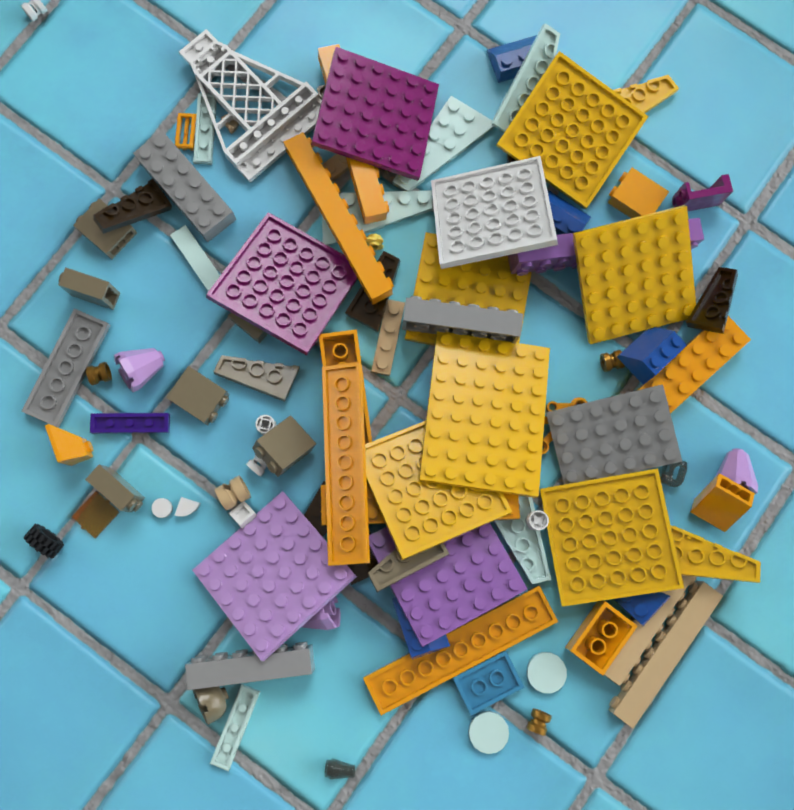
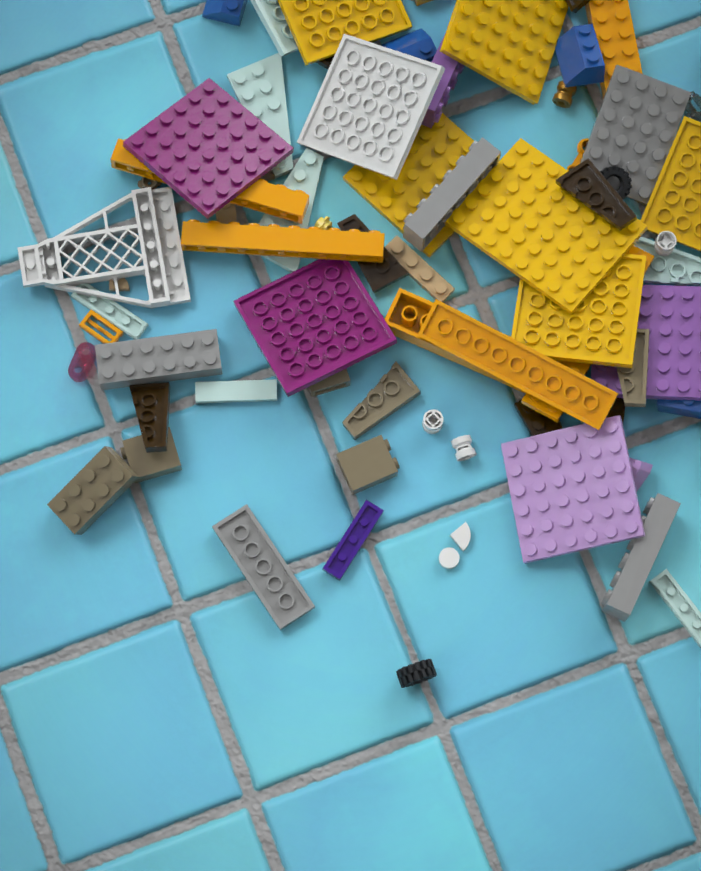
camera: 55 degrees left, 5 degrees down
light orange slope [45,424,93,466] -> none
dark tan brick [58,267,120,310] -> none
clear orange piece [72,491,120,538] -> none
dark tan brick [85,464,145,512] -> none
pearl gold wheel [86,362,112,385] -> none
lavender cone [114,348,165,392] -> none
dark tan cylinder [192,686,229,725] -> none
tan wheel [215,475,251,511] -> none
white plate [229,501,257,529] -> none
dark tan brick [252,415,316,477] -> none
none -> dark tan brick [47,446,139,535]
none -> clear pink plate [68,342,96,382]
none -> dark brown wing [556,158,637,231]
none -> black tyre [600,166,632,200]

